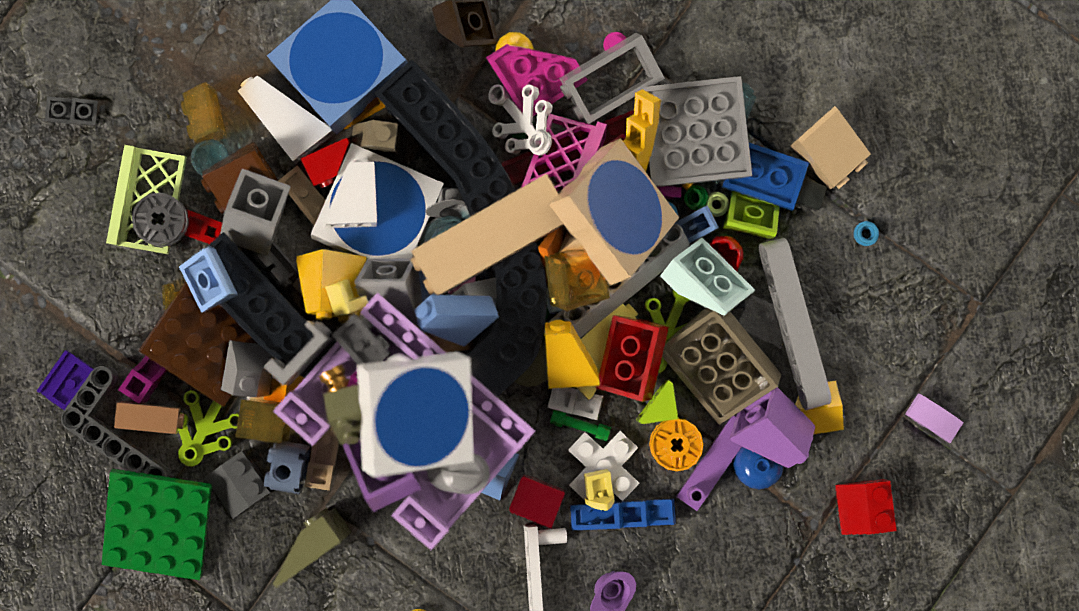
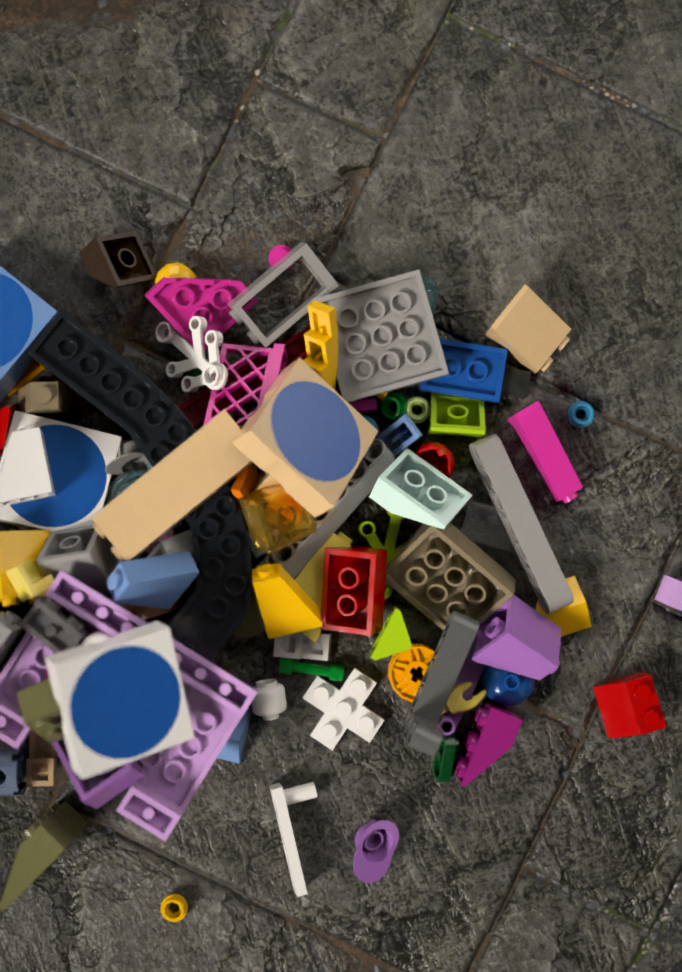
camera: 10 degrees left, 0 degrees up
pearl gold wheel [319,364,349,393] -> none
light grey piece [427,453,490,494] -> none
dark red piece [509,474,565,528] -> none
blue slope [570,499,676,530] -> none
light yellow tile [584,469,615,510] -> none
none -> white head [251,679,287,721]
none -> dark grey beam [401,611,480,757]
none -> dark green plate [433,733,459,782]
none -> light yellow hand [441,682,487,716]
none -> magenta slope [455,701,523,787]
none -> dark pink slope [507,401,583,503]

